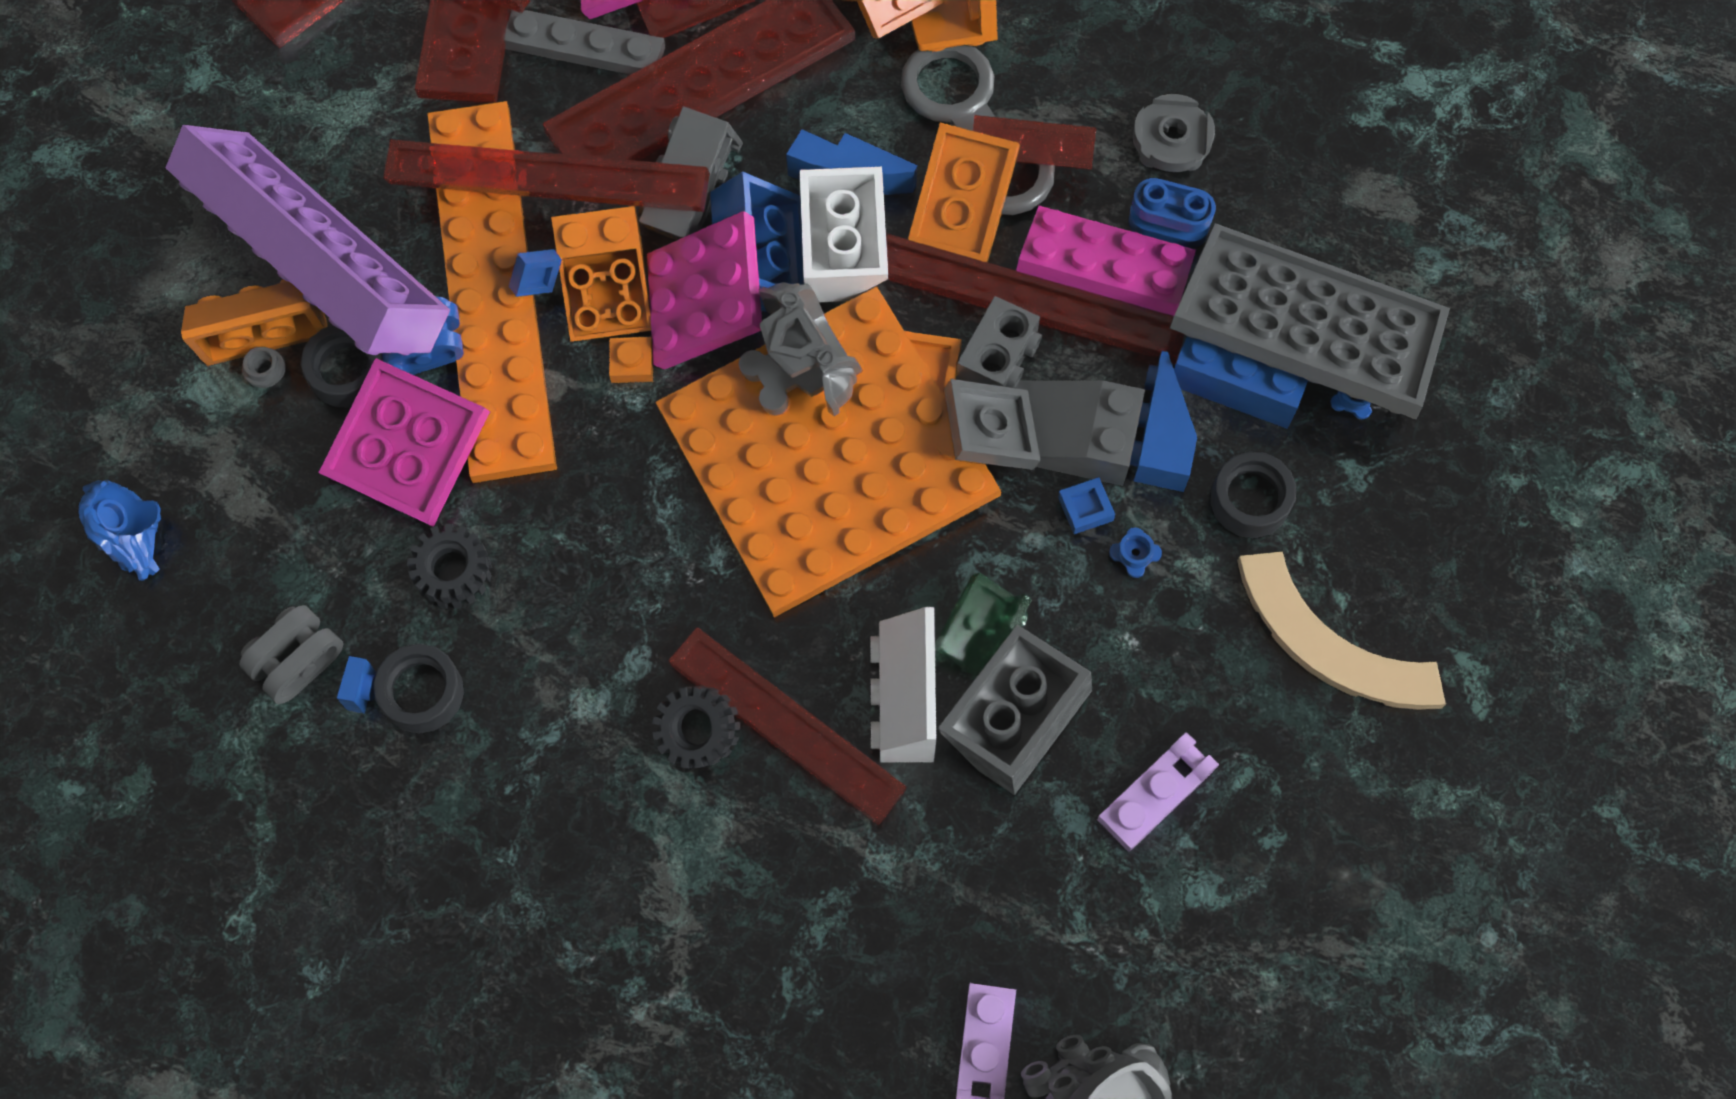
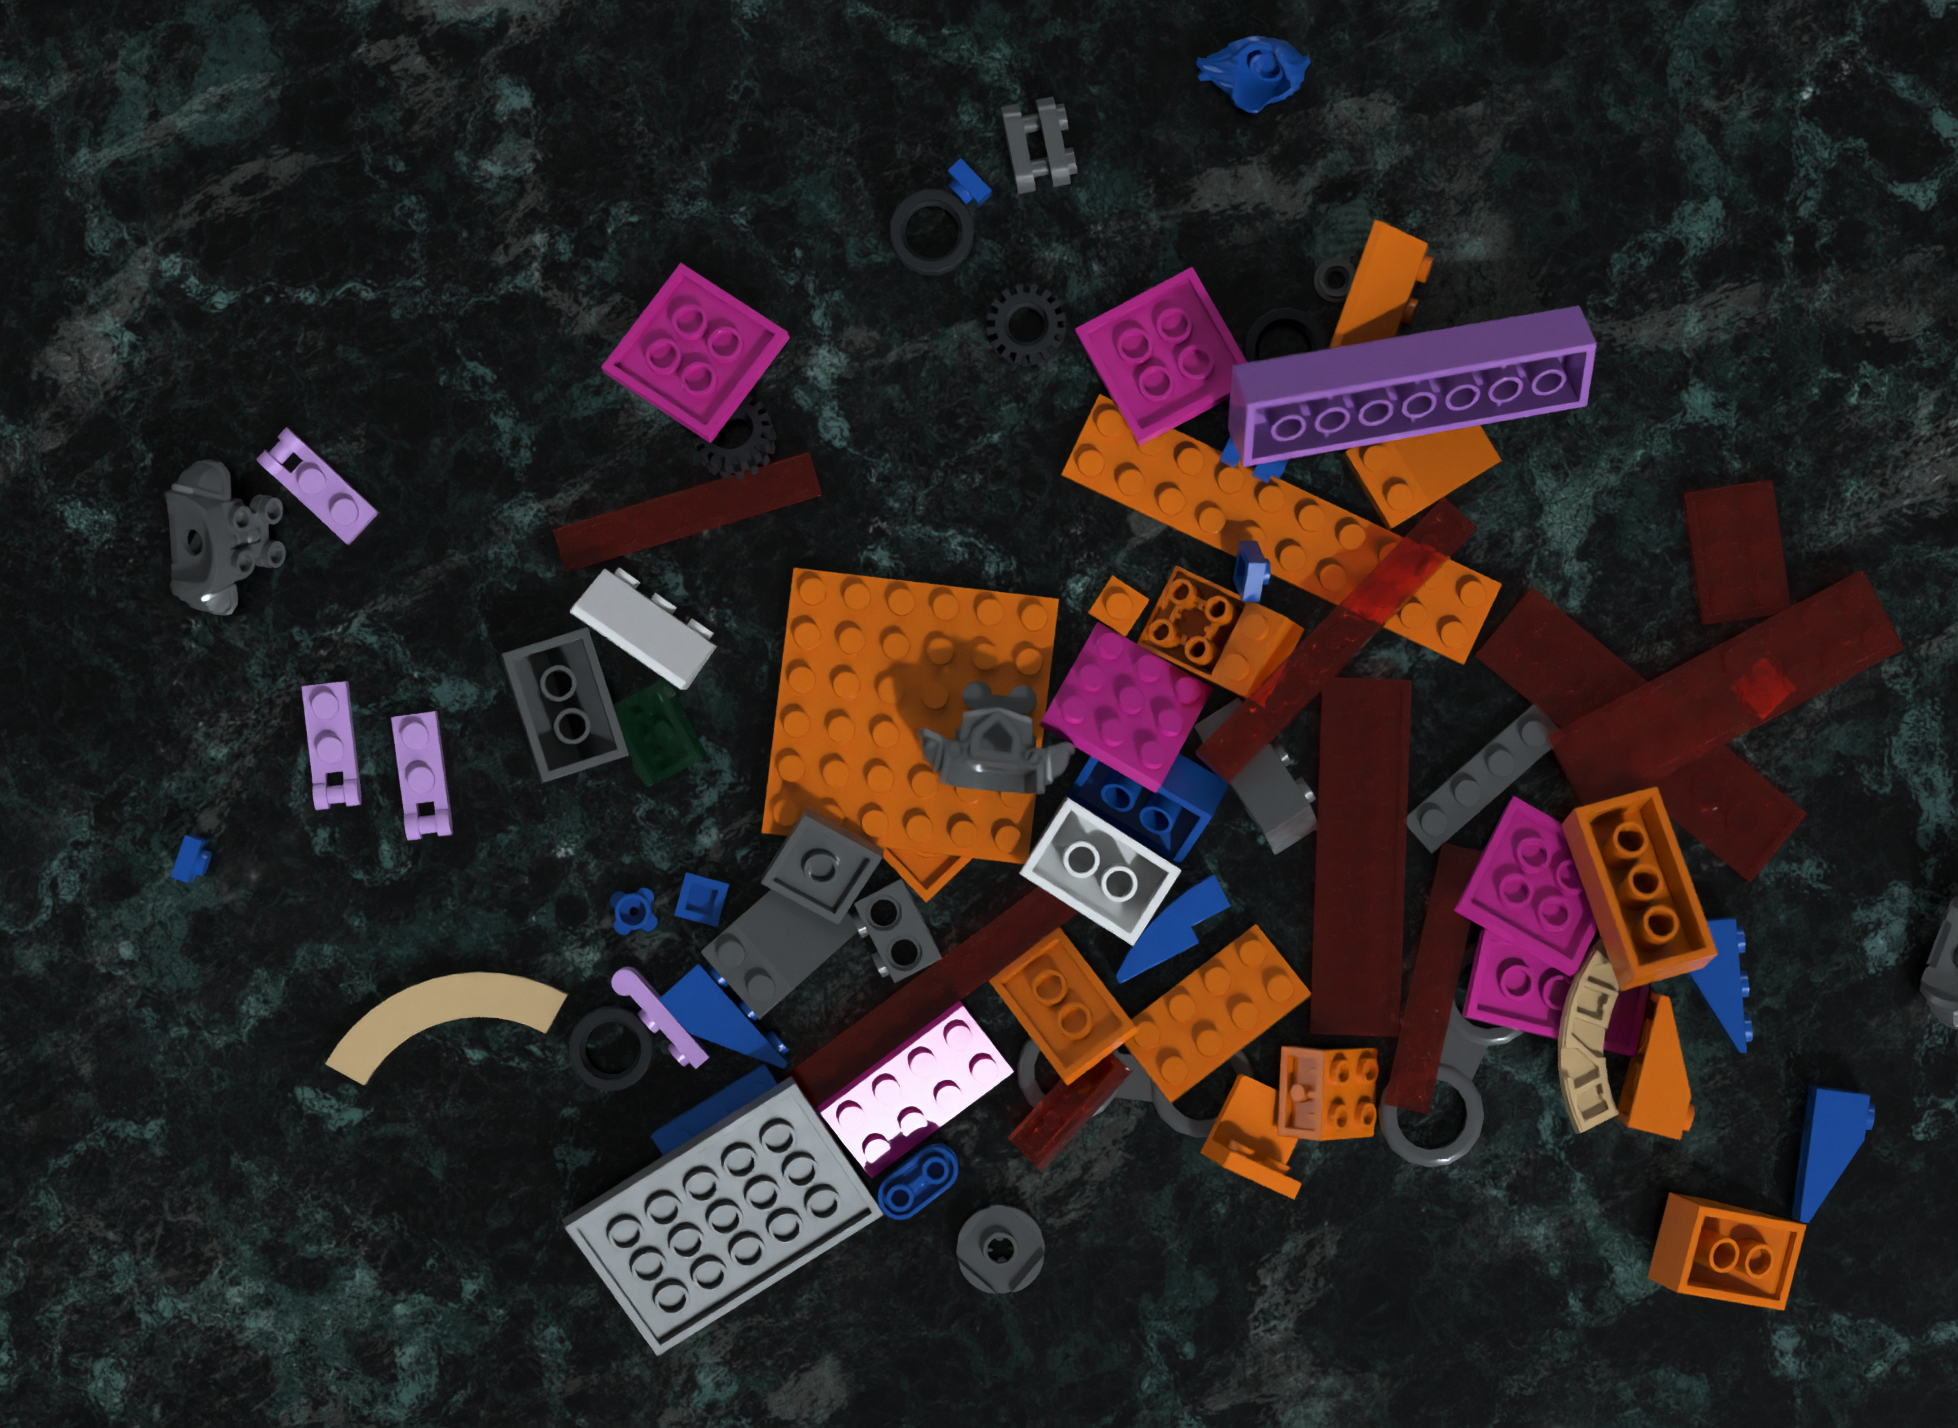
camera: 120 degrees right, 20 degrees up
none -> blue plate [170,834,212,883]
none -> lavender plate [301,681,361,810]
none -> dark pink plate [601,263,790,443]
none -> lavender plate [611,966,712,1069]
none -> orange plate [1123,924,1311,1104]
none -> orange slope [1341,425,1502,530]

